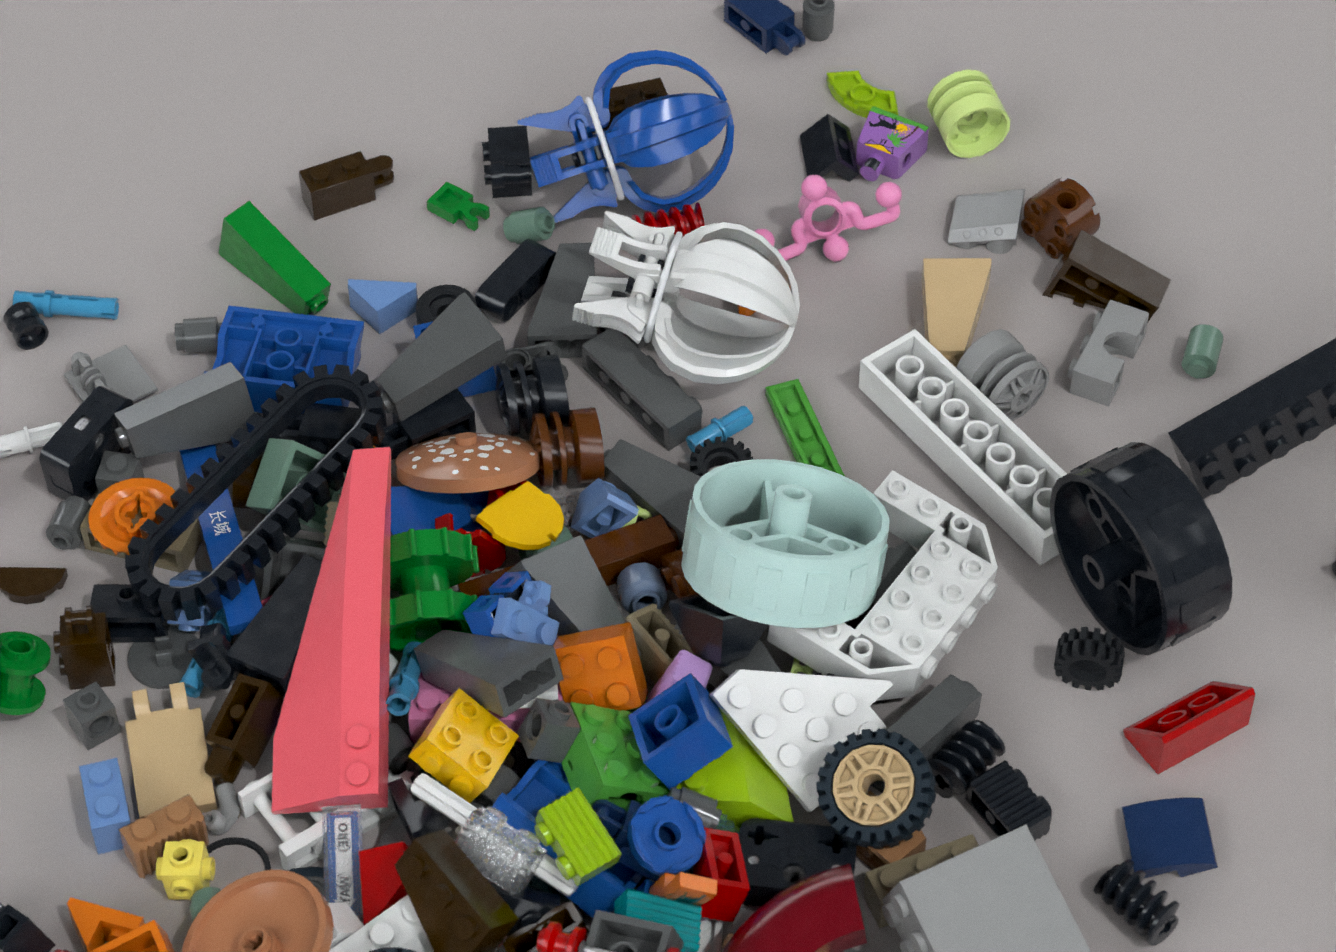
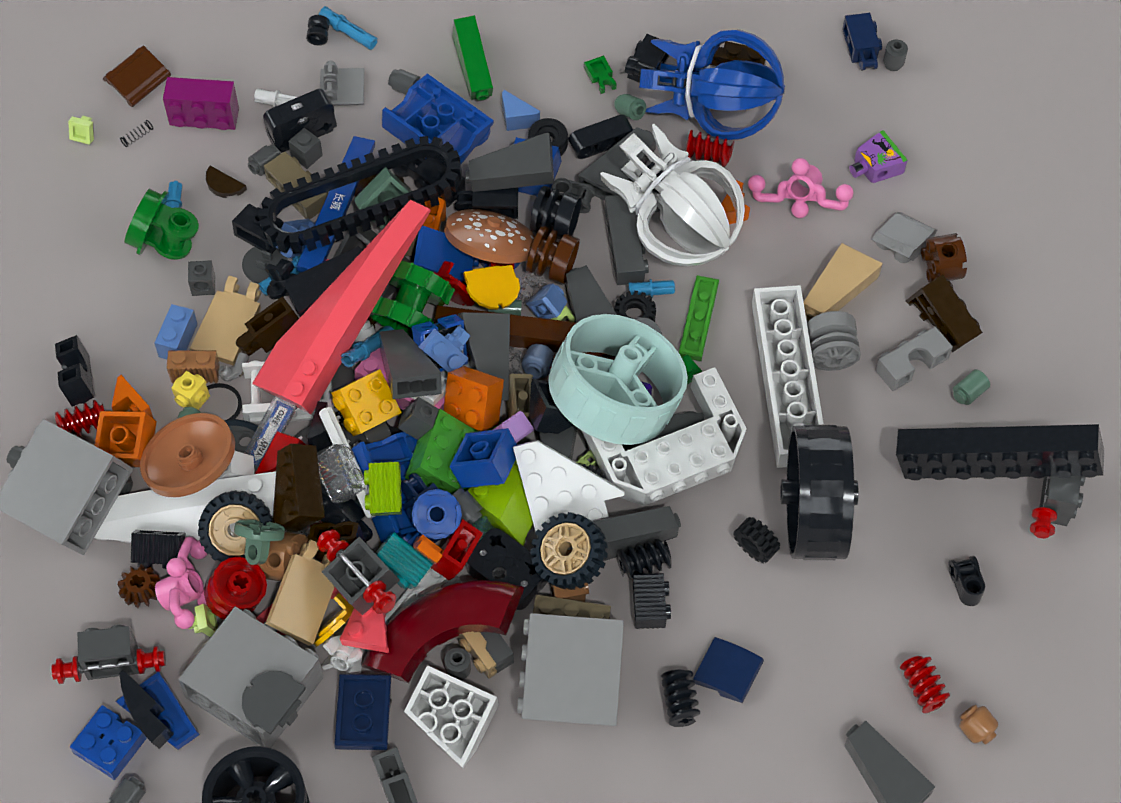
camera: 30 degrees right, 10 degrees up
dark brown brick [53,605,116,690] -> none
orange gear [89,478,175,555] -> none
dark grey slope [114,362,254,458] -> none
dark brown brick [299,151,394,221] -> none
black panel [800,114,859,182] -> none
lime tile [826,71,899,118] -> none
yellowish green wheel [927,69,1011,158] -> none
red slope [1123,681,1256,775] -> none

